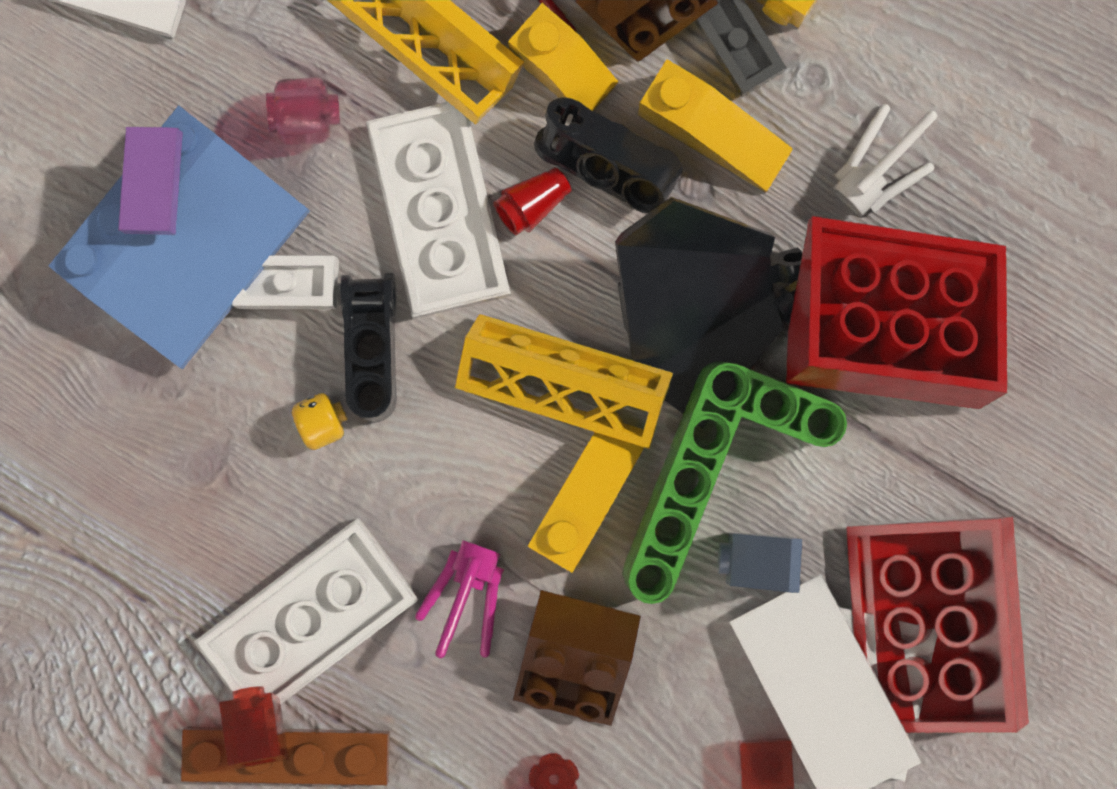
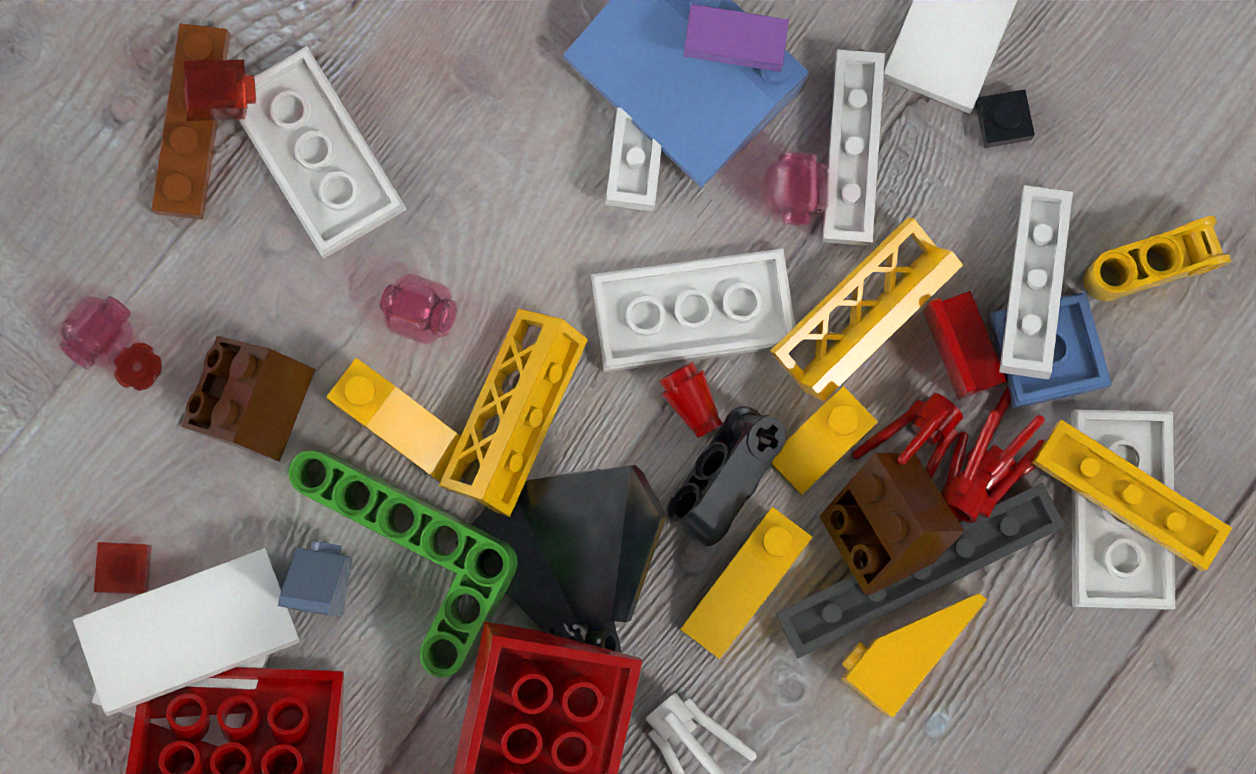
camera: 85 degrees right, 5 degrees down
yellow piece [291,393,348,450] -> none
black piece [340,273,397,423] -> none
dark pink plant [415,540,504,659] -> none
none -> clear pink head [380,274,457,344]
none -> white plate [822,49,885,246]

